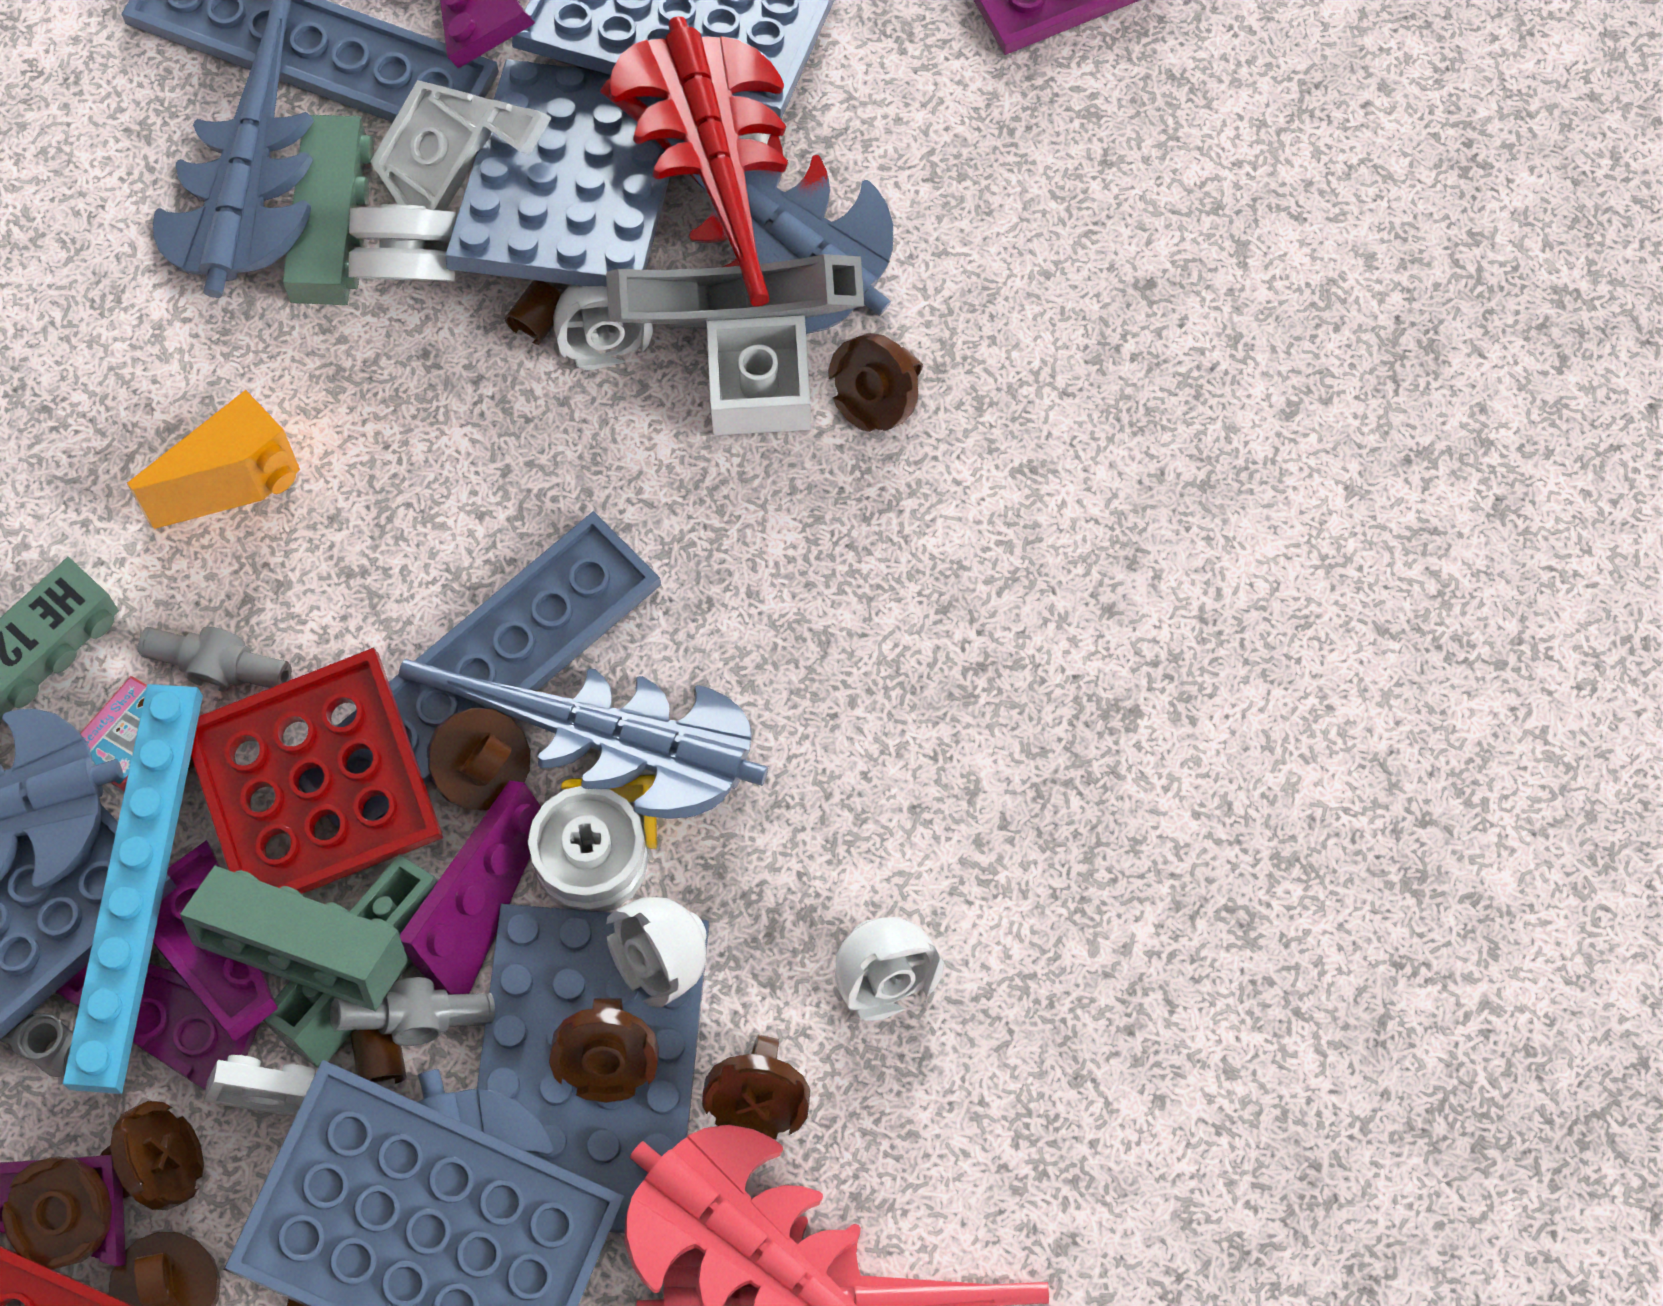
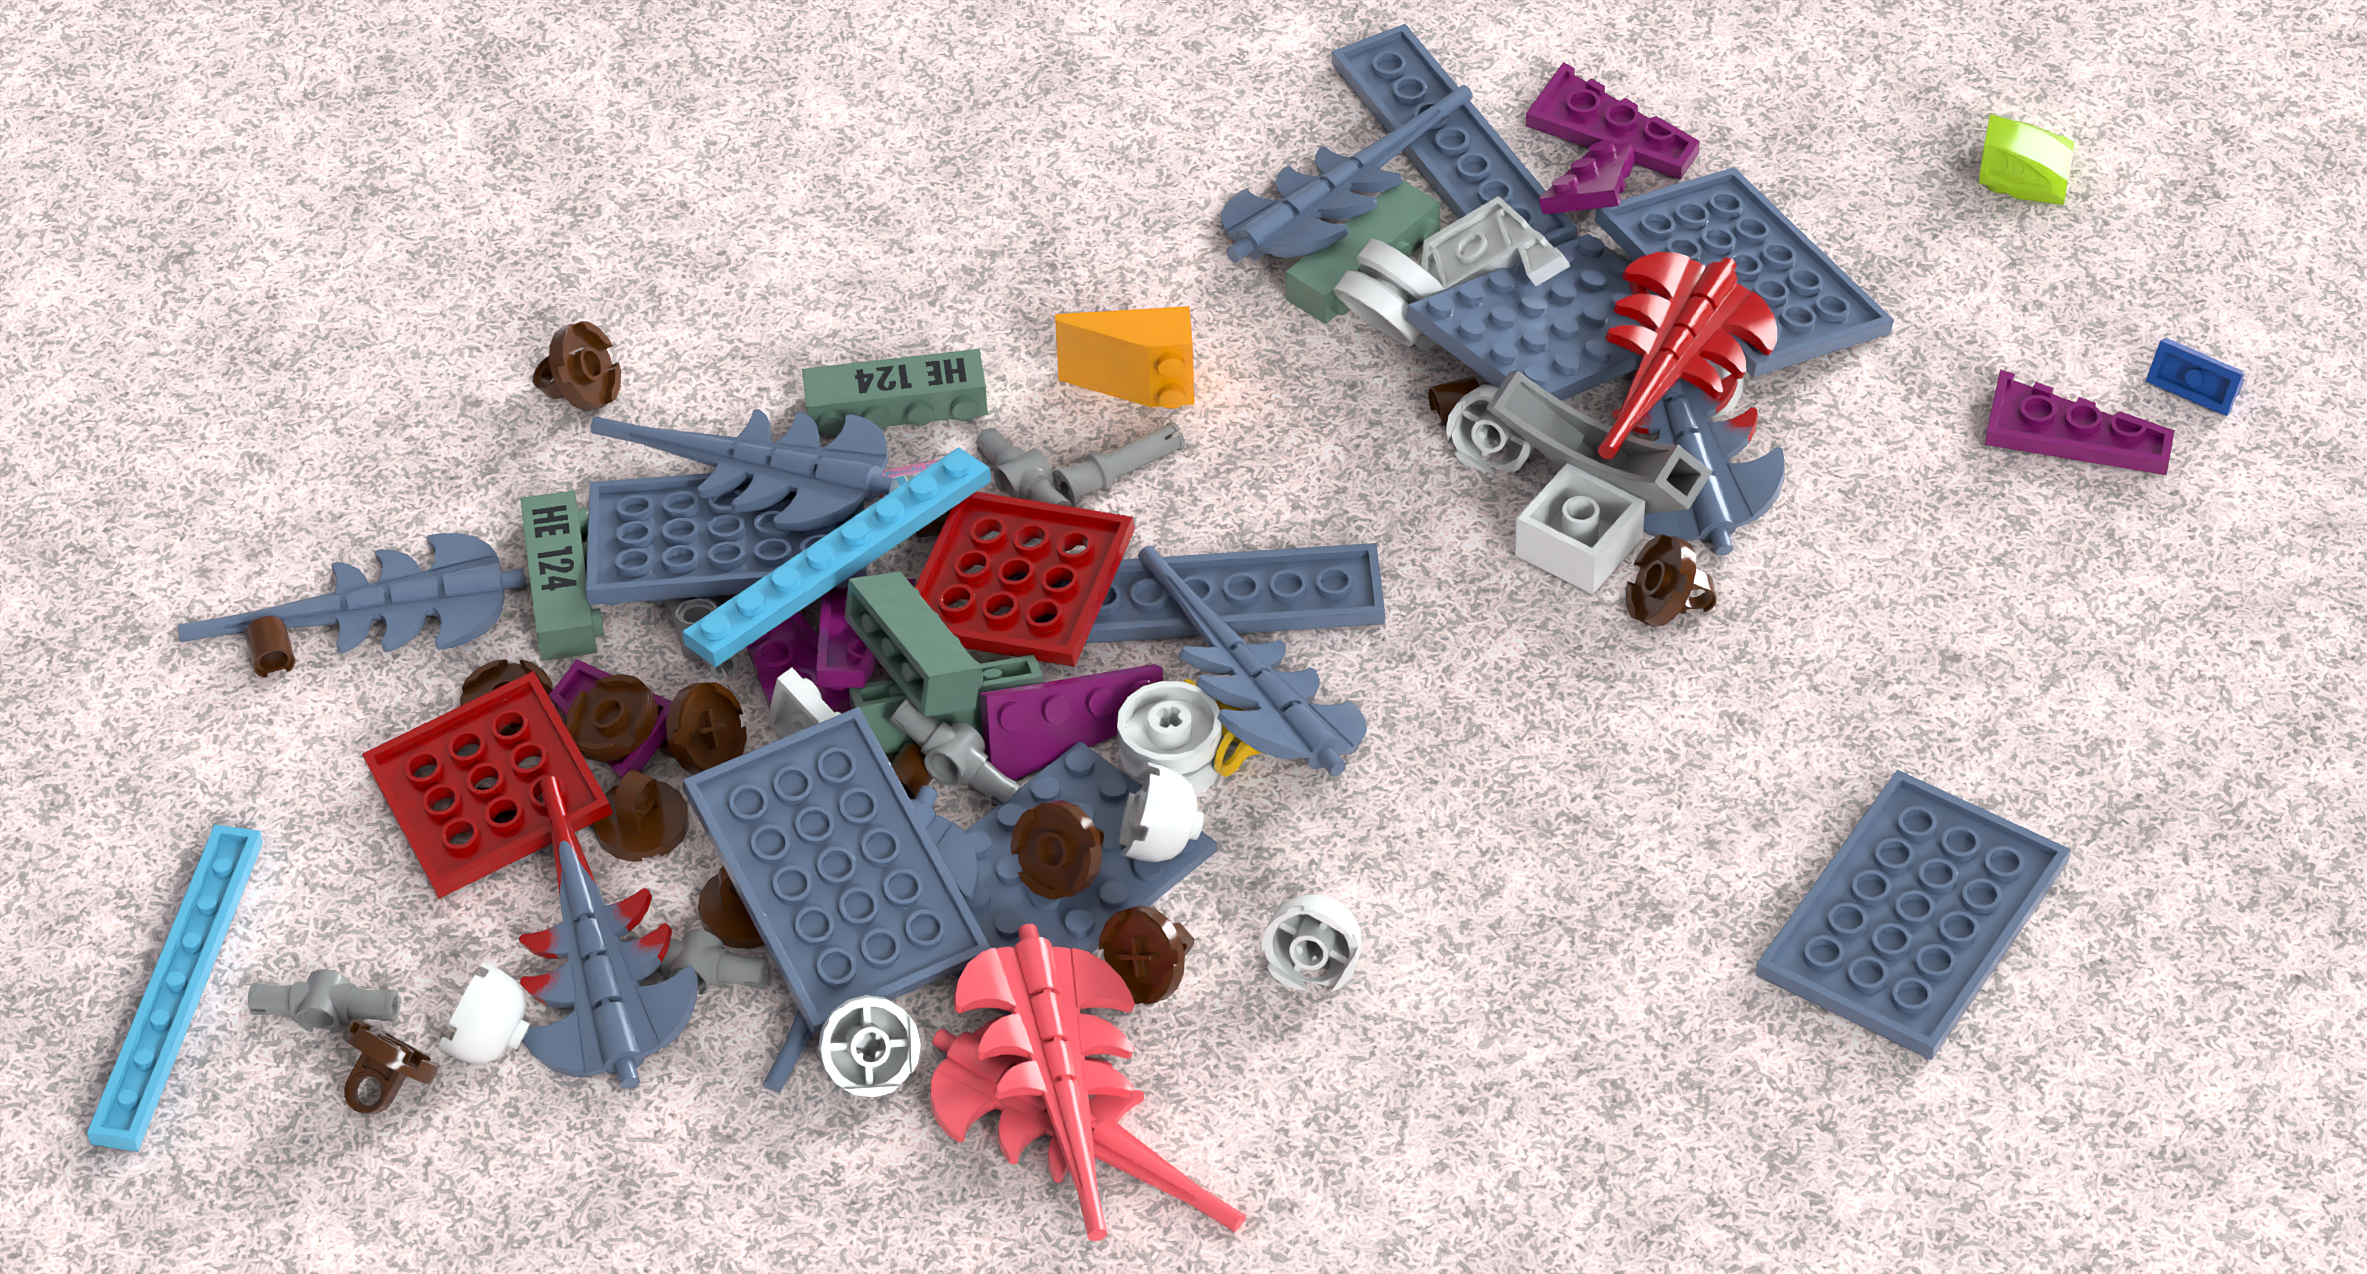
camera: 40 degrees right, 20 degrees down
reddish brown tile [427,708,531,810] -> none
none -> light grey pin [1053,422,1185,507]
none -> sand blue plate [1756,769,2071,1060]

